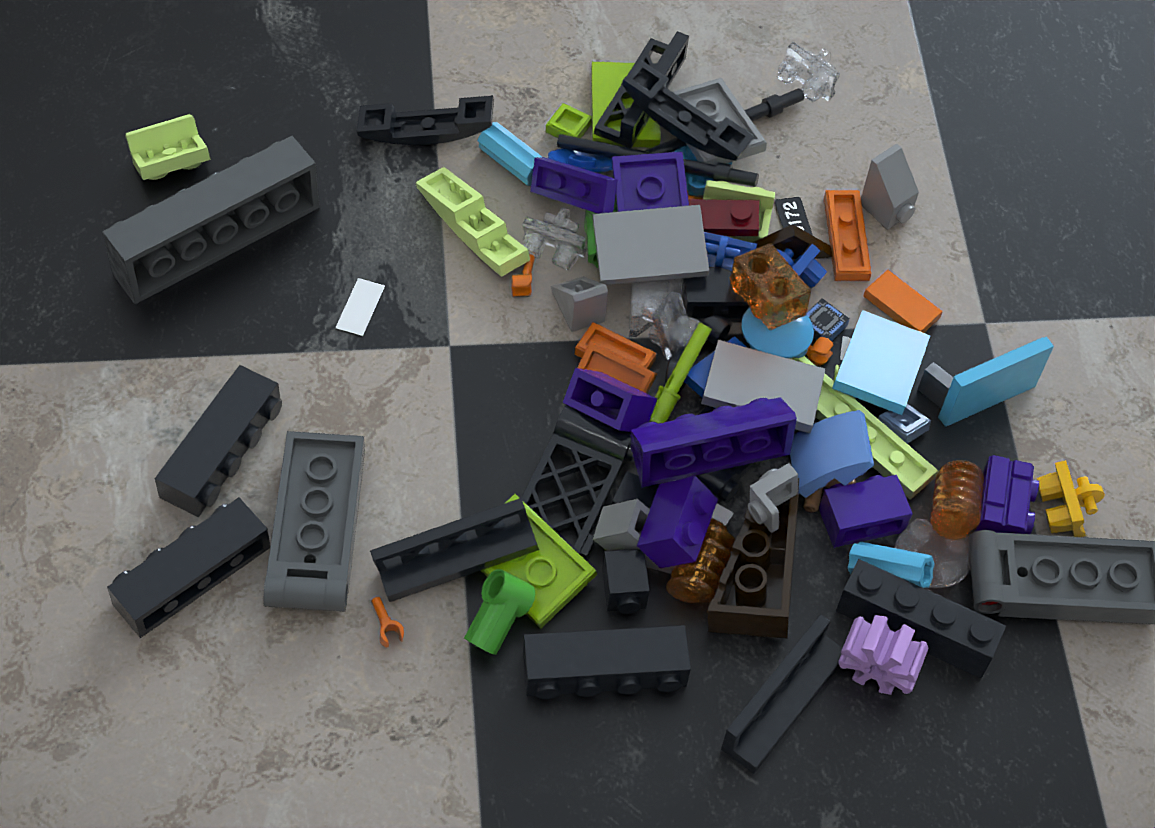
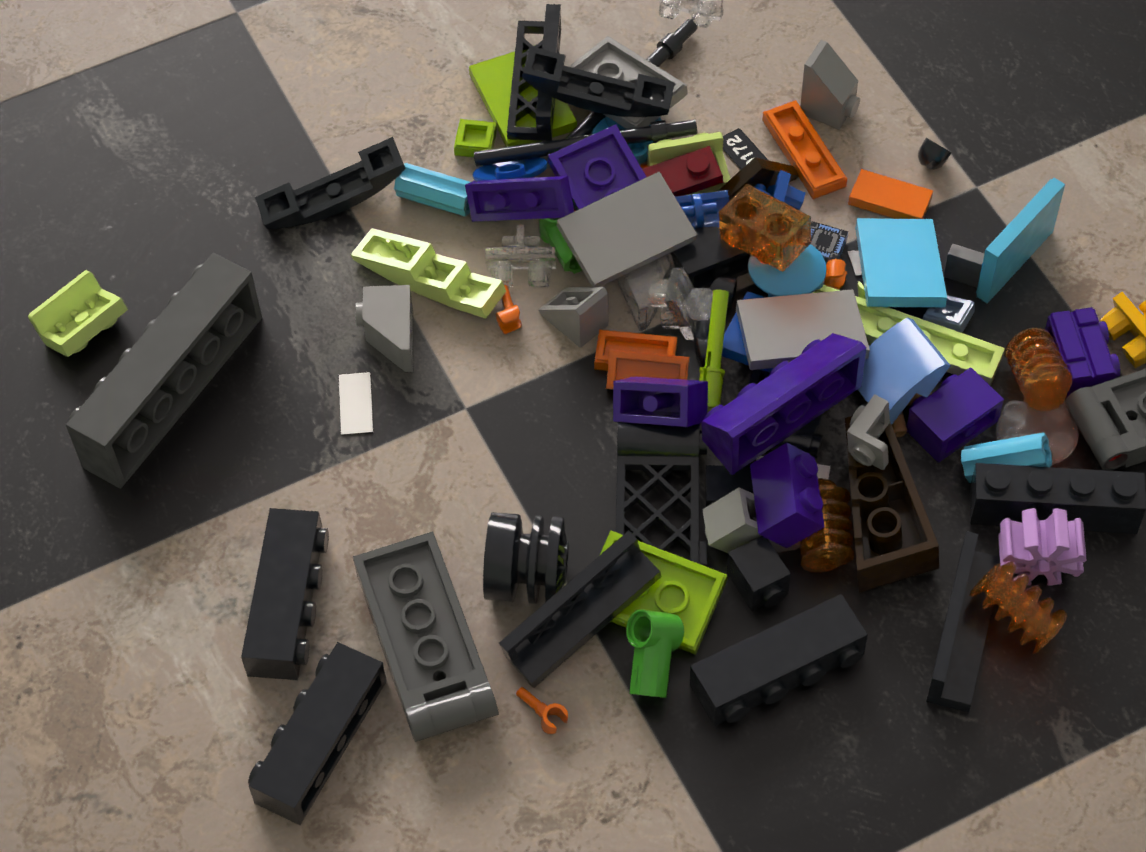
camera: 15 degrees left, 0 degrees up
none -> light grey slope [356,285,413,372]
none -> black wheel [483,512,569,604]
none -> black hinge [918,138,951,170]
none -> clear orange piece [969,561,1067,654]

